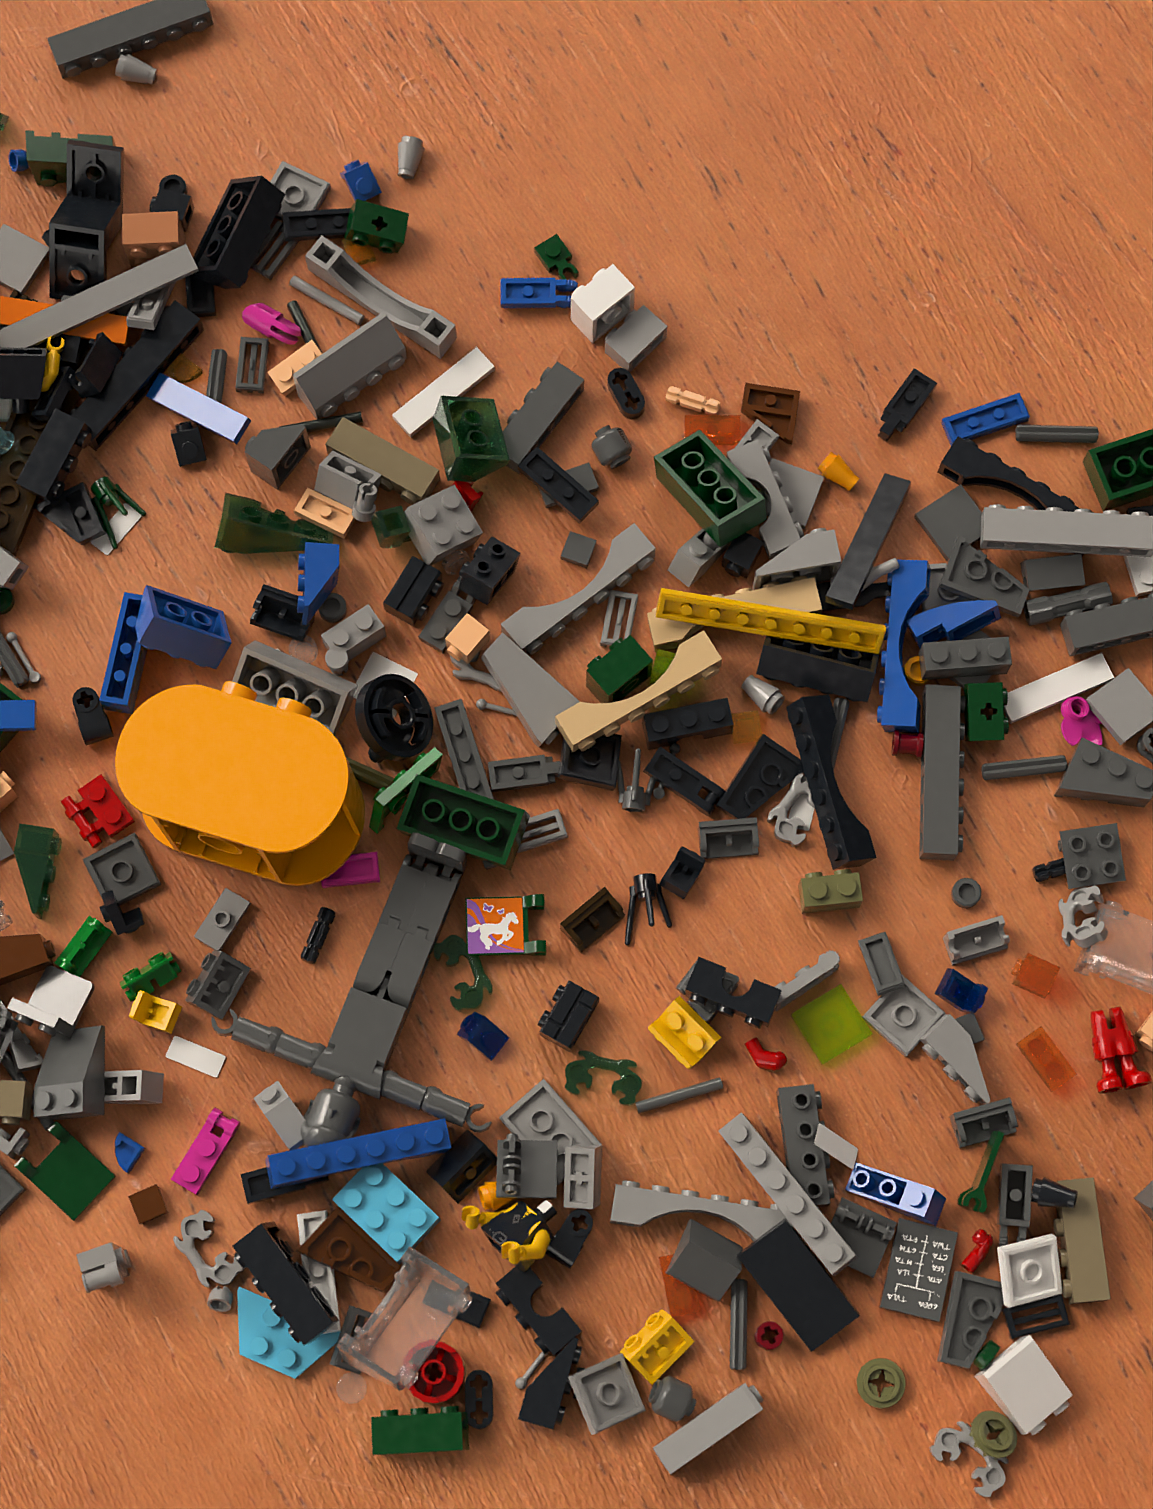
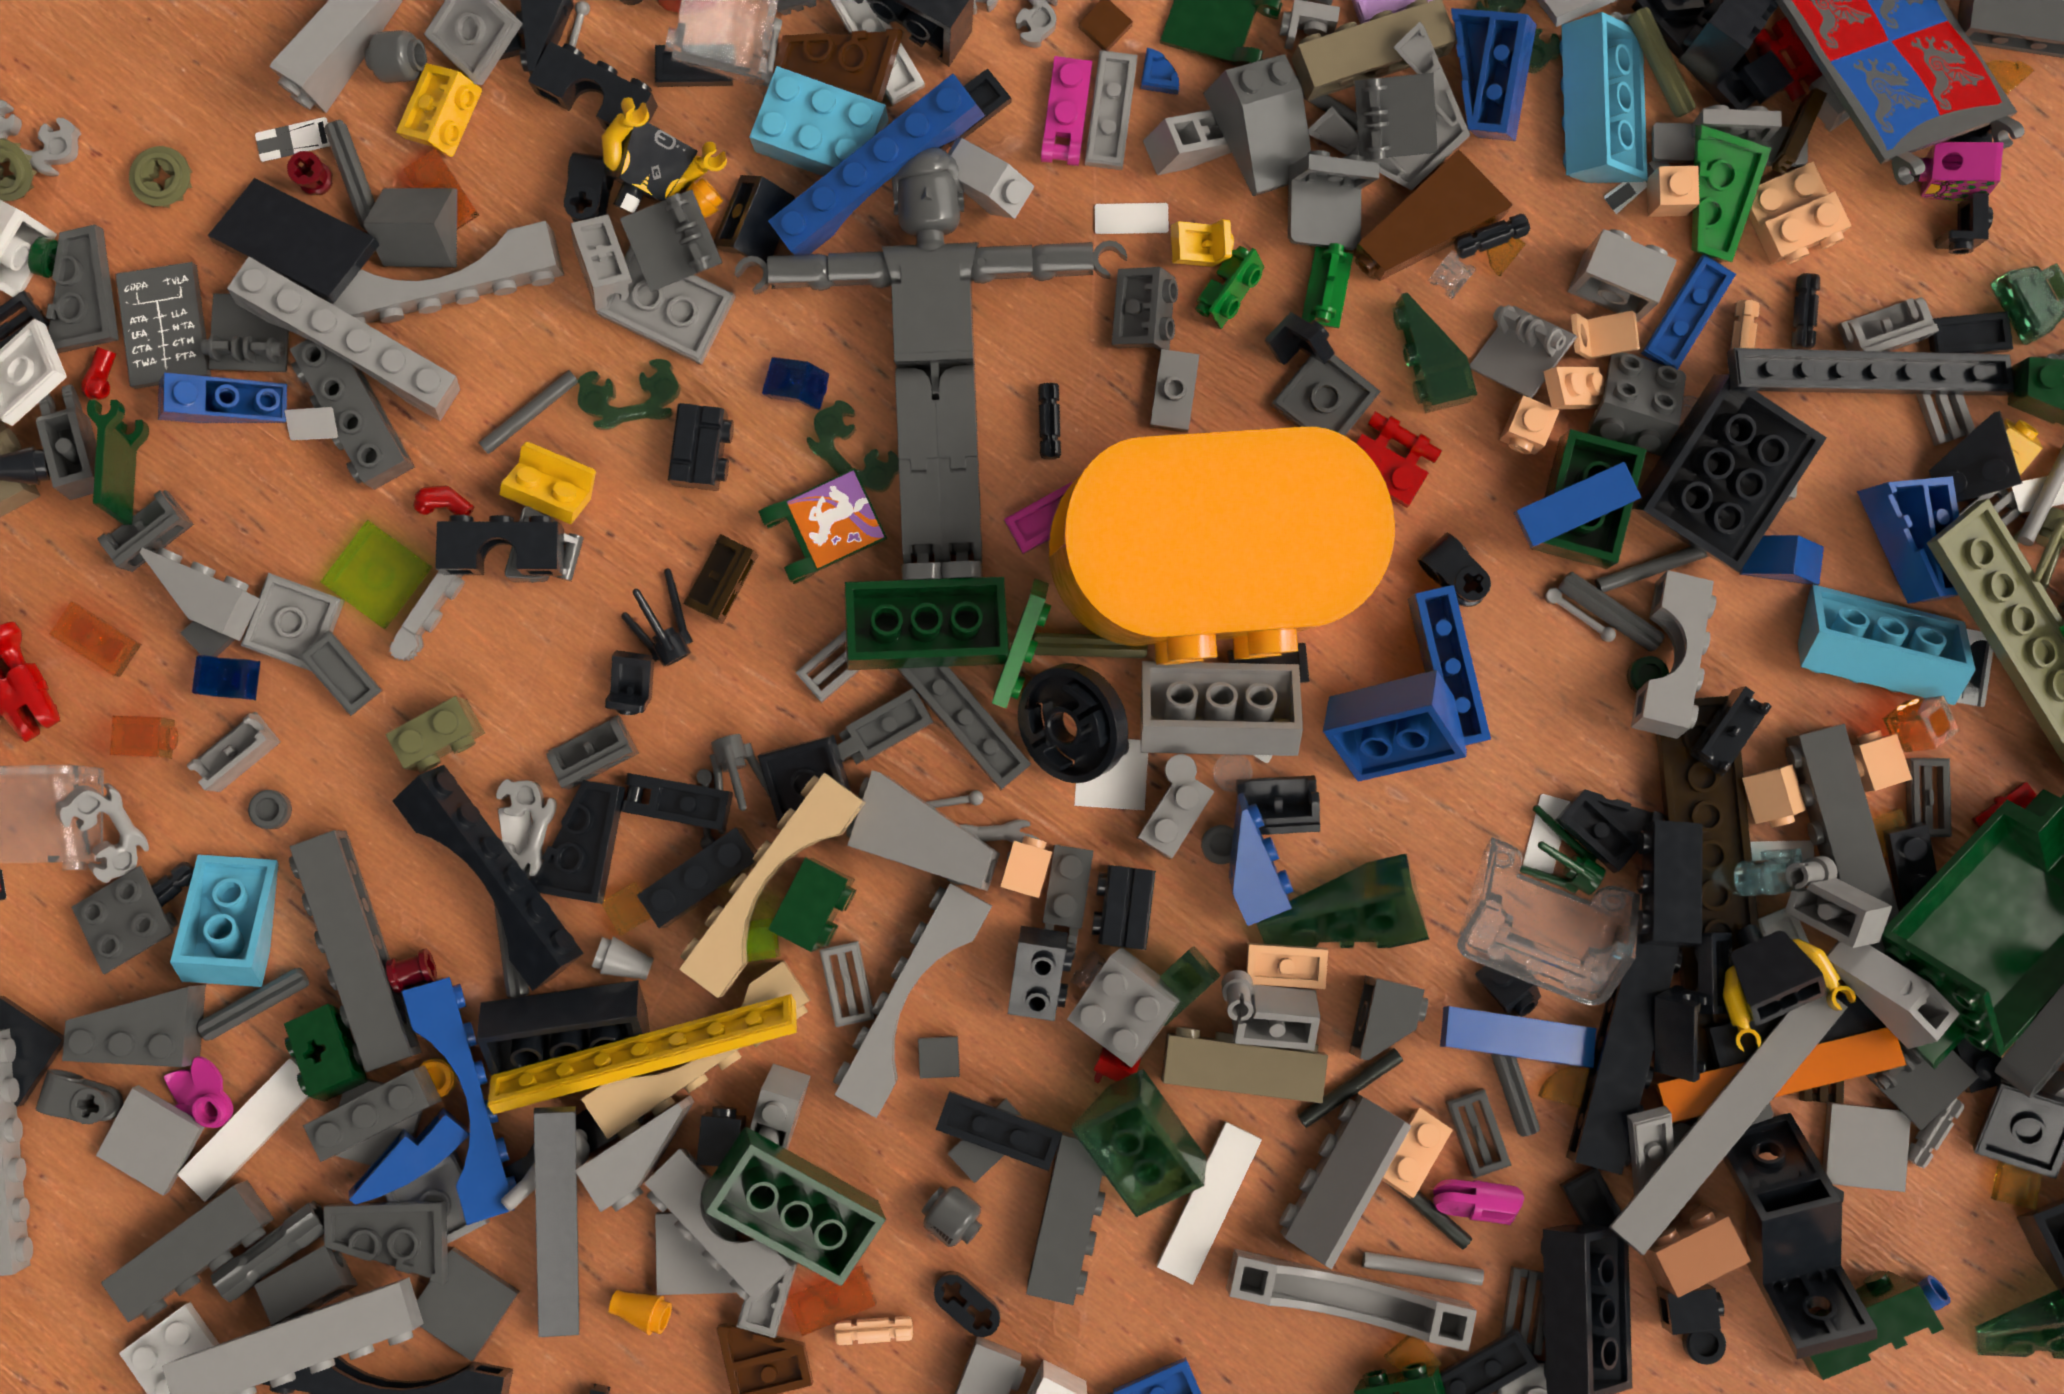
camera: 160 degrees right, 10 degrees up
none -> medium azure slope [170,855,279,987]
none -> sticker [255,117,330,162]
none -> light grey tile [1085,50,1138,170]
none -> clear windscreen [1457,837,1640,1005]

